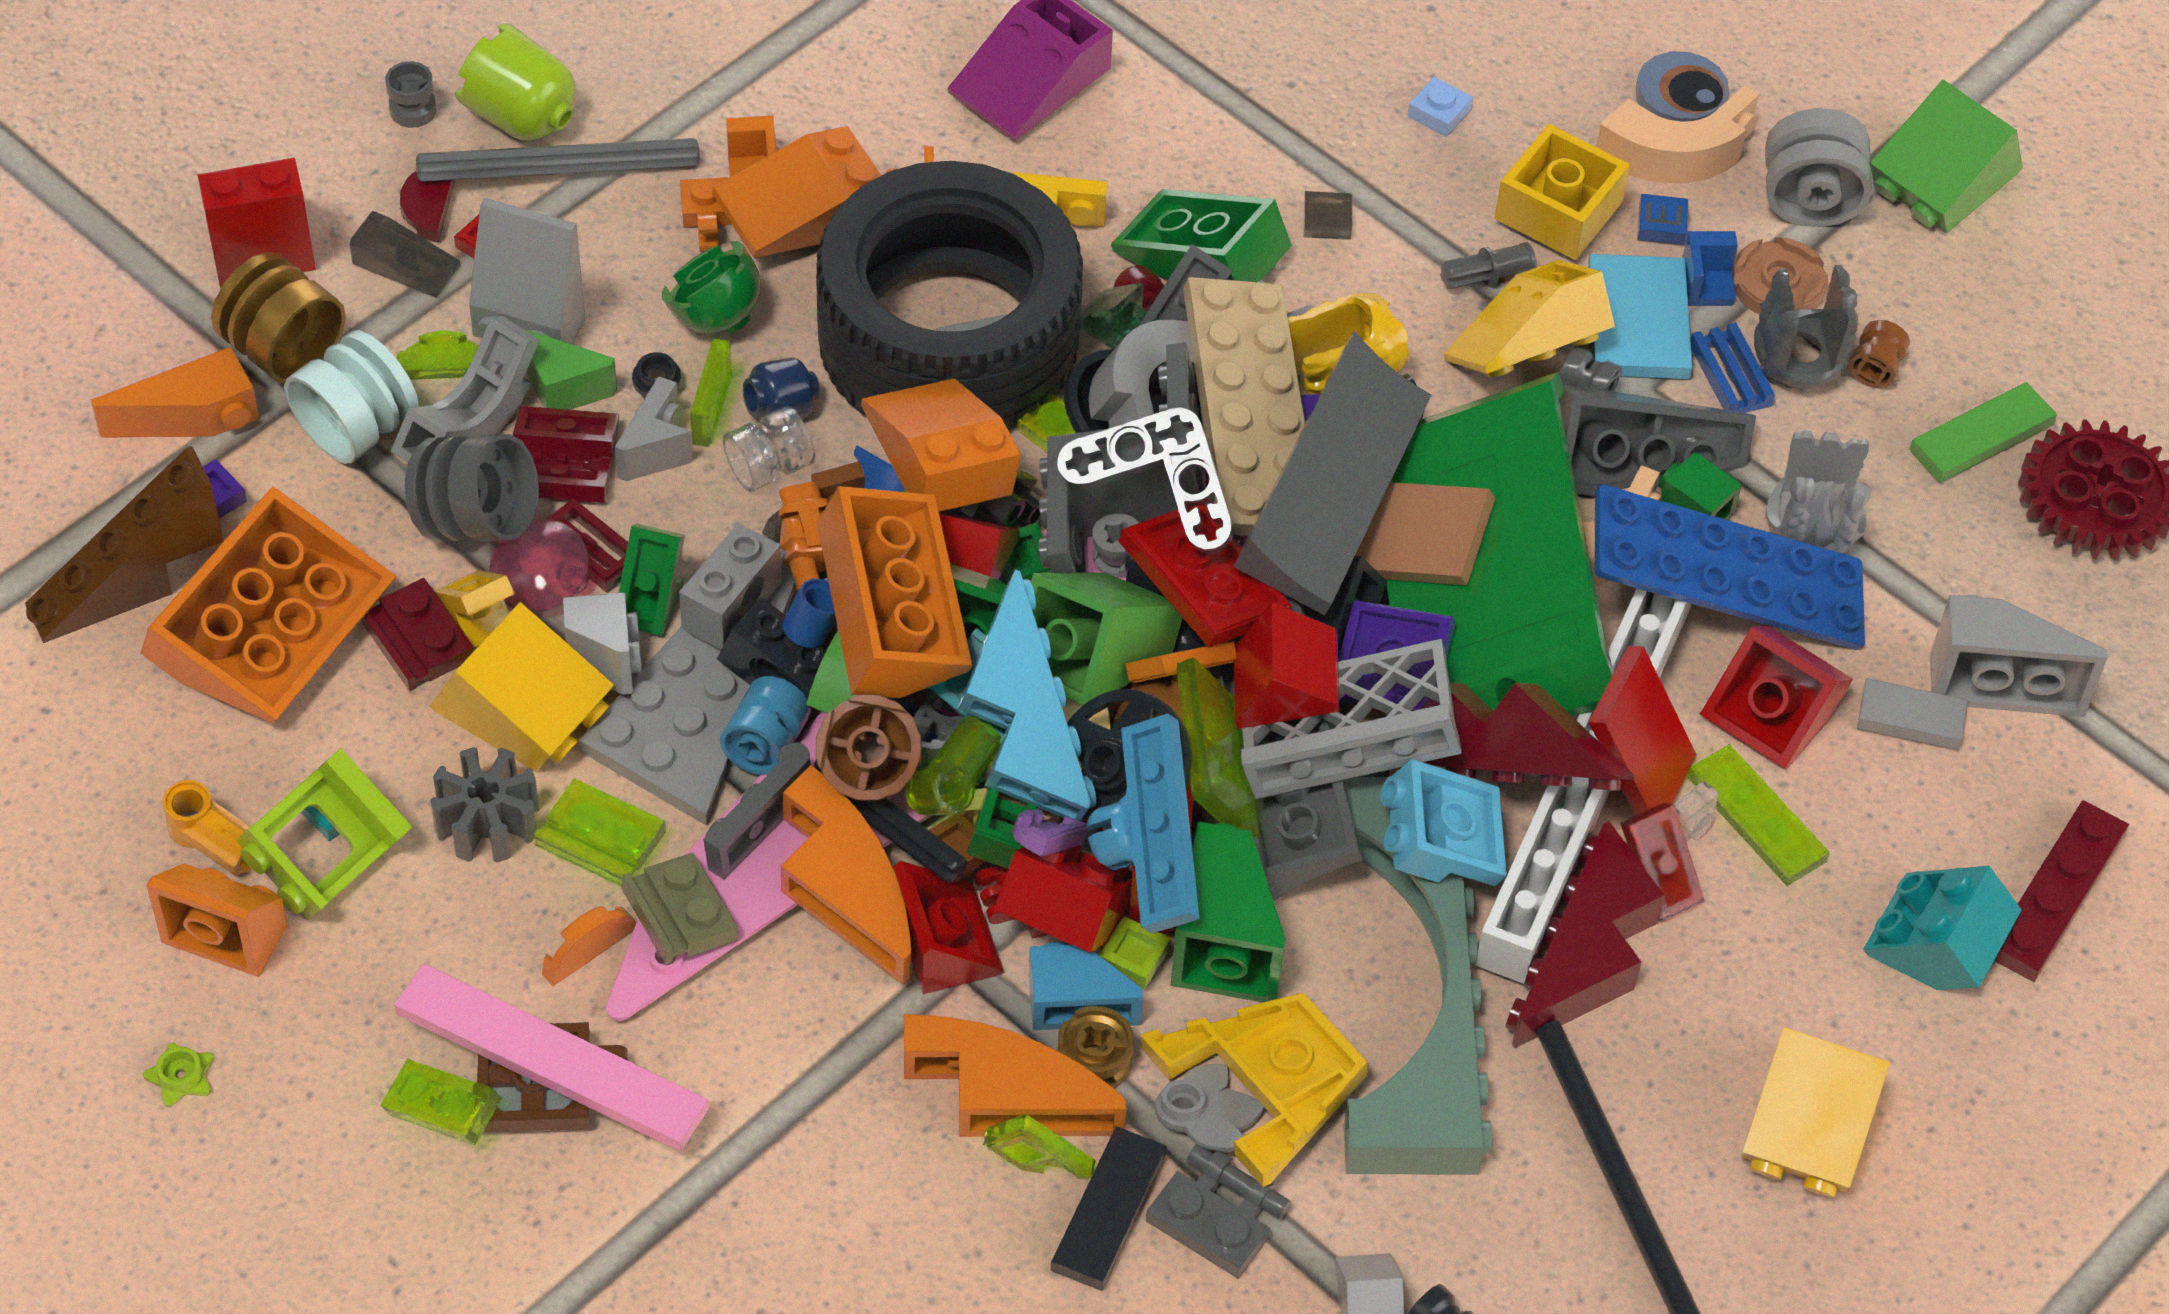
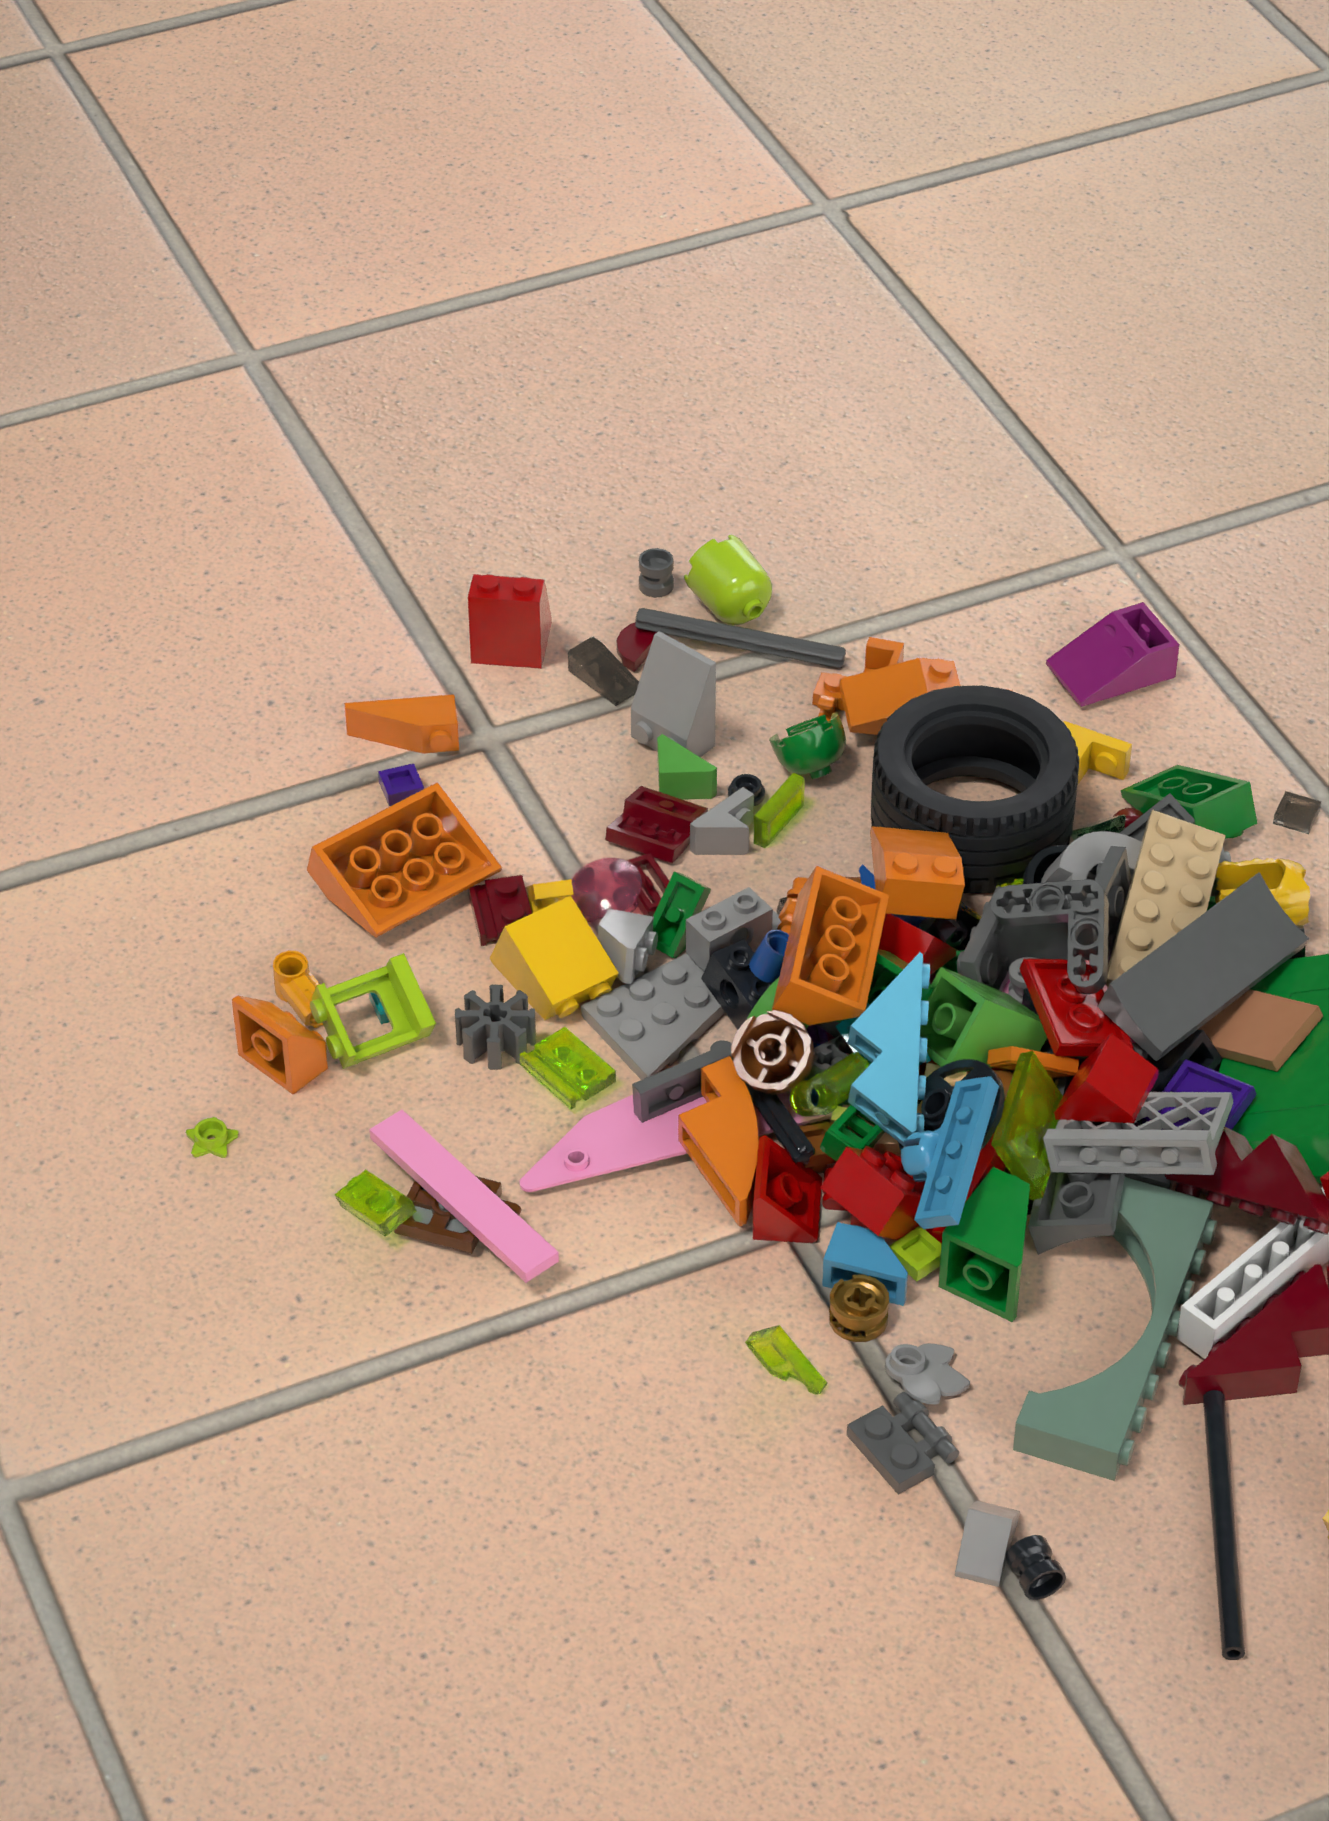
camera: 25 degrees right, 10 degrees down
reddish brown slope [25,446,224,643] -> none
pearl gold wheel [211,252,346,383] -> none
light aqua wheel [284,330,419,464] -> none
light grey arch [391,316,540,462] -> none
clear neon green tile [396,330,479,380] -> none
dark grey wheel [405,434,539,542] -> none
orange tile [542,906,636,986] -> none
olive plate [622,852,738,965] -> none
dark azure wheel [720,676,811,775] -> none
clear wheel [723,405,816,493] -> none
dark blue head [743,357,820,426] -> none
orange slope [904,1014,1126,1137] -> none
medium lavender tile [1012,809,1089,857] -> none
black tile [1051,1126,1167,1291] -> none
yellow wing [1140,992,1368,1188] -> none
medium azure plate [1380,759,1507,886] -> none

